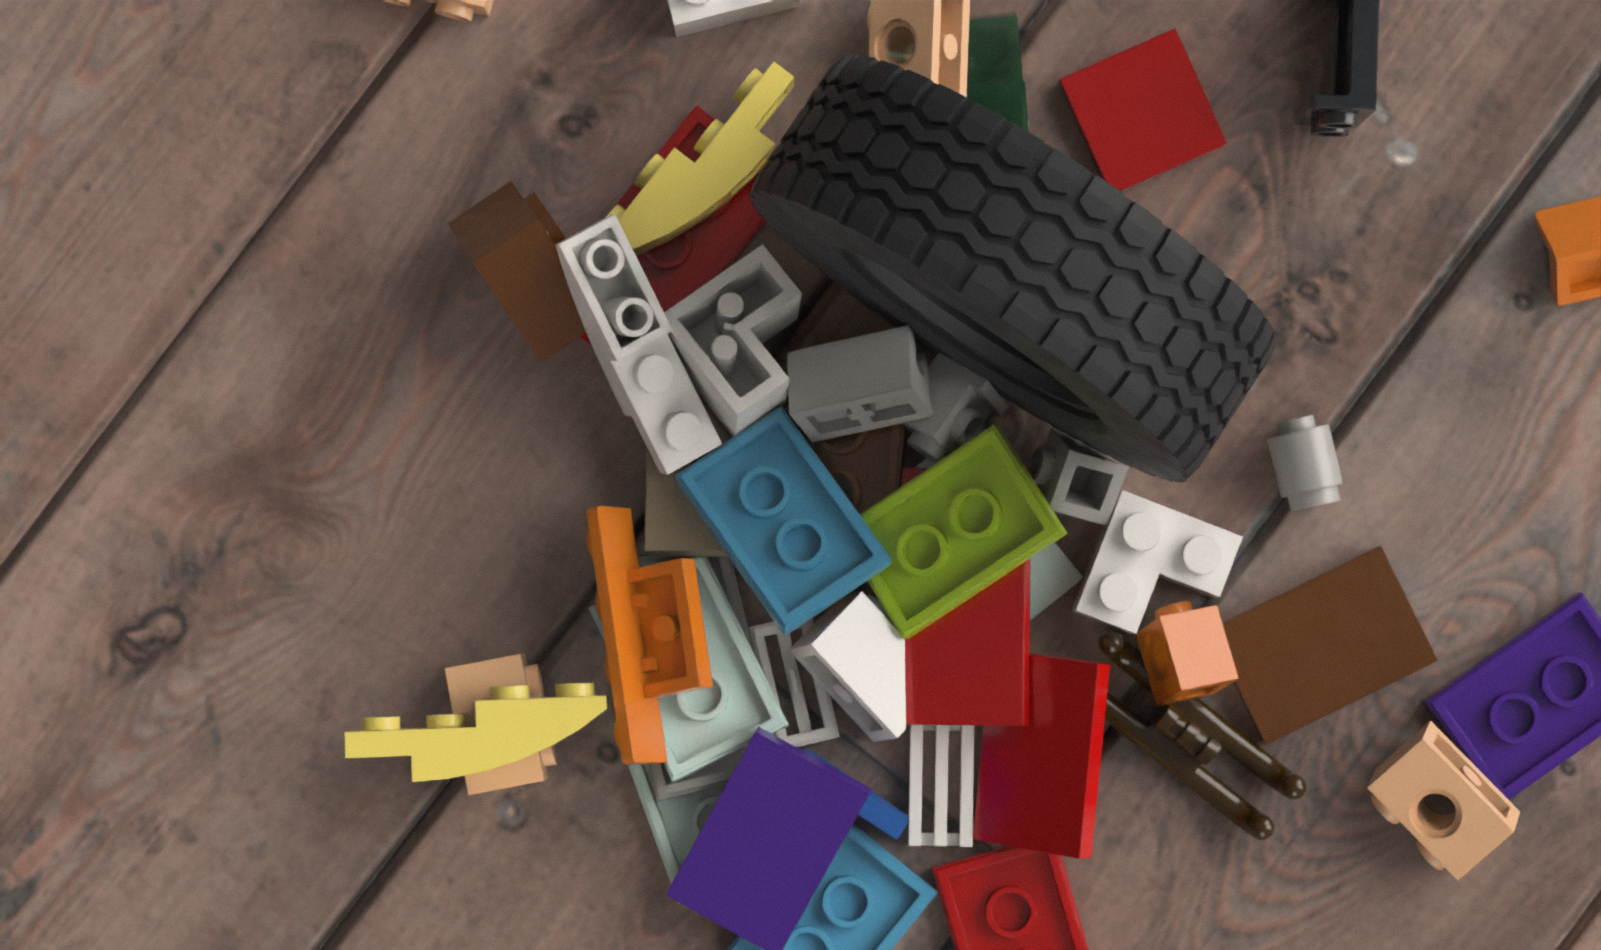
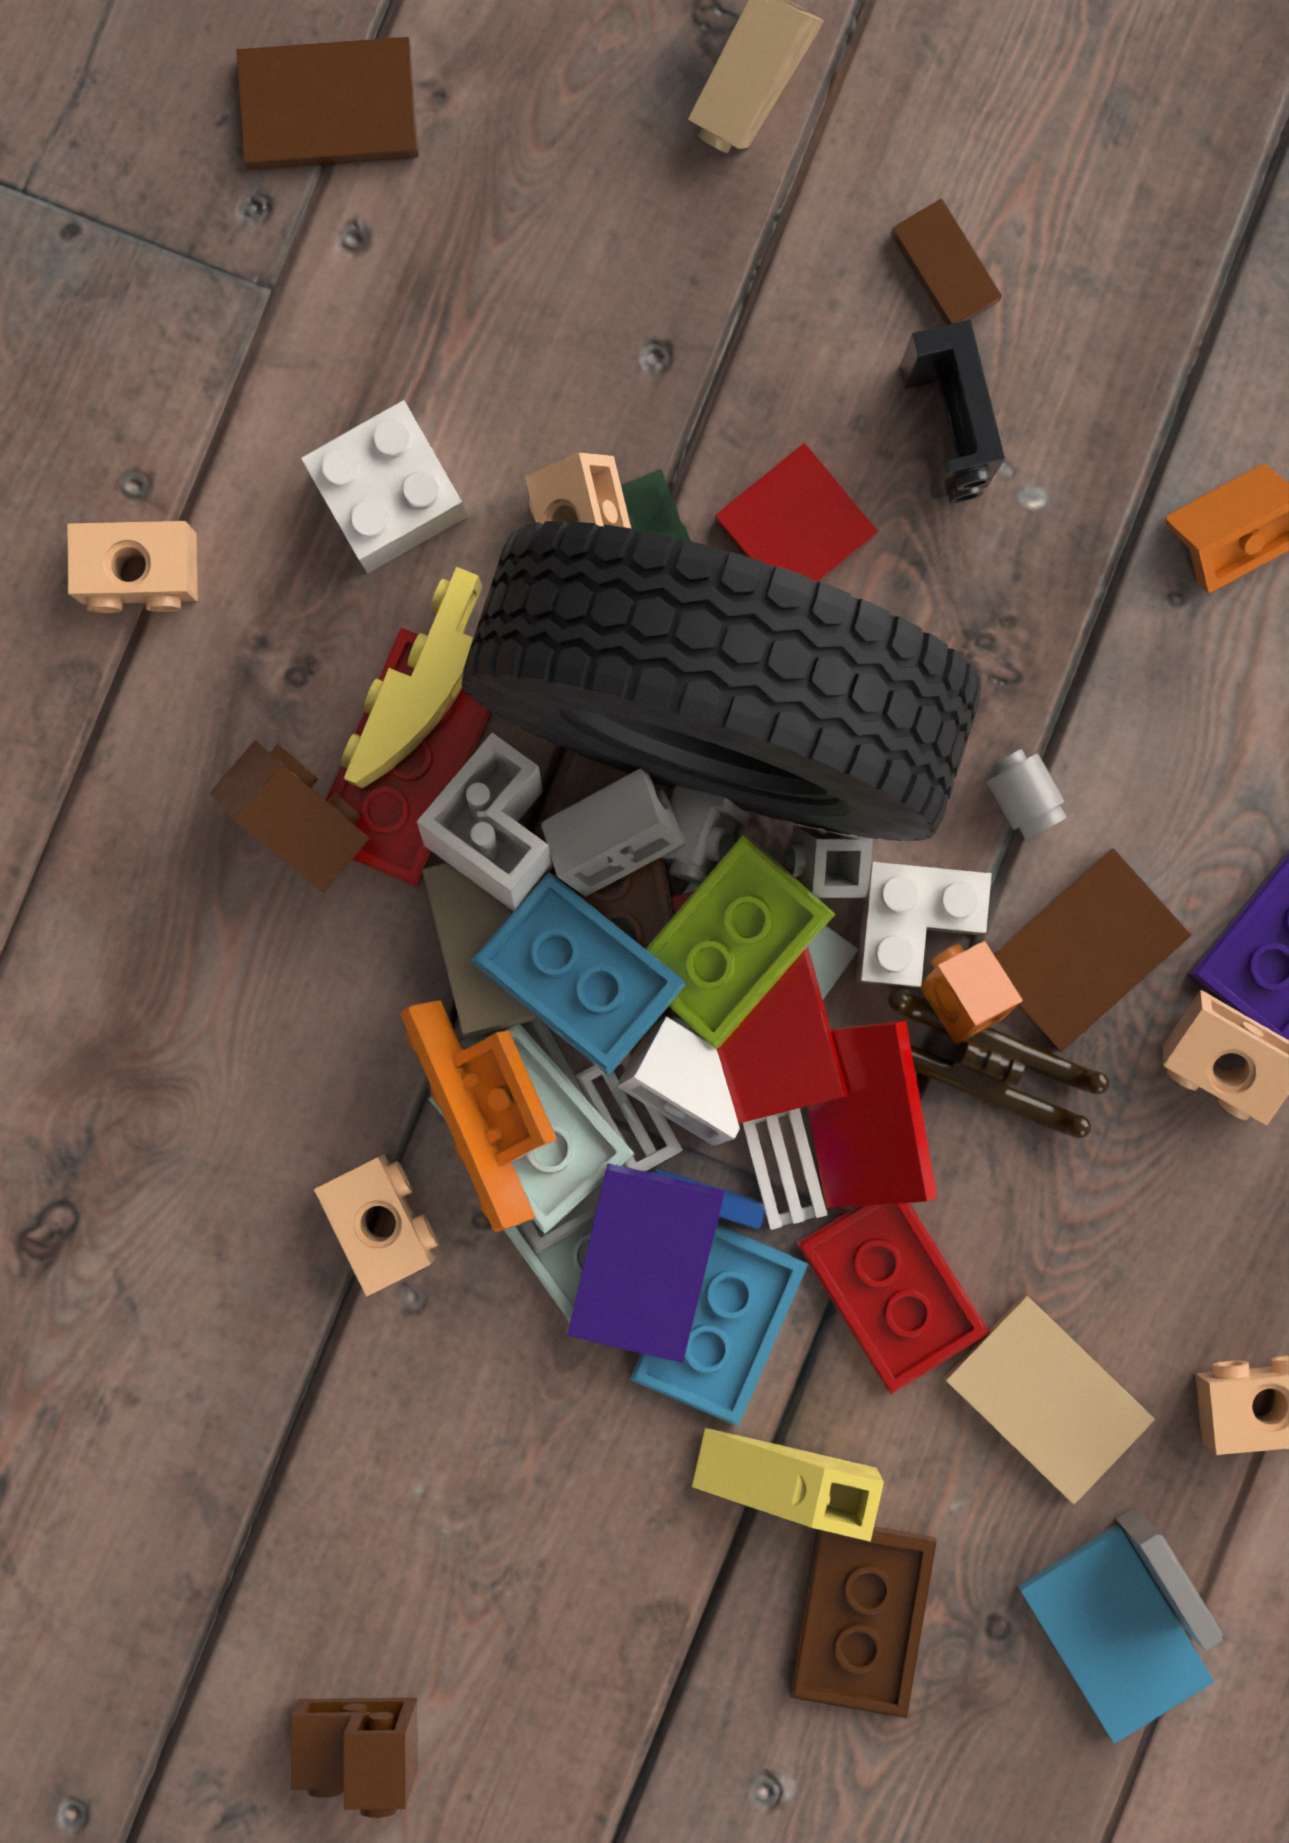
camera: 15 degrees left, 0 degrees up
light yellow slope [344,682,610,782] -> none
white slope [555,214,722,475] -> none

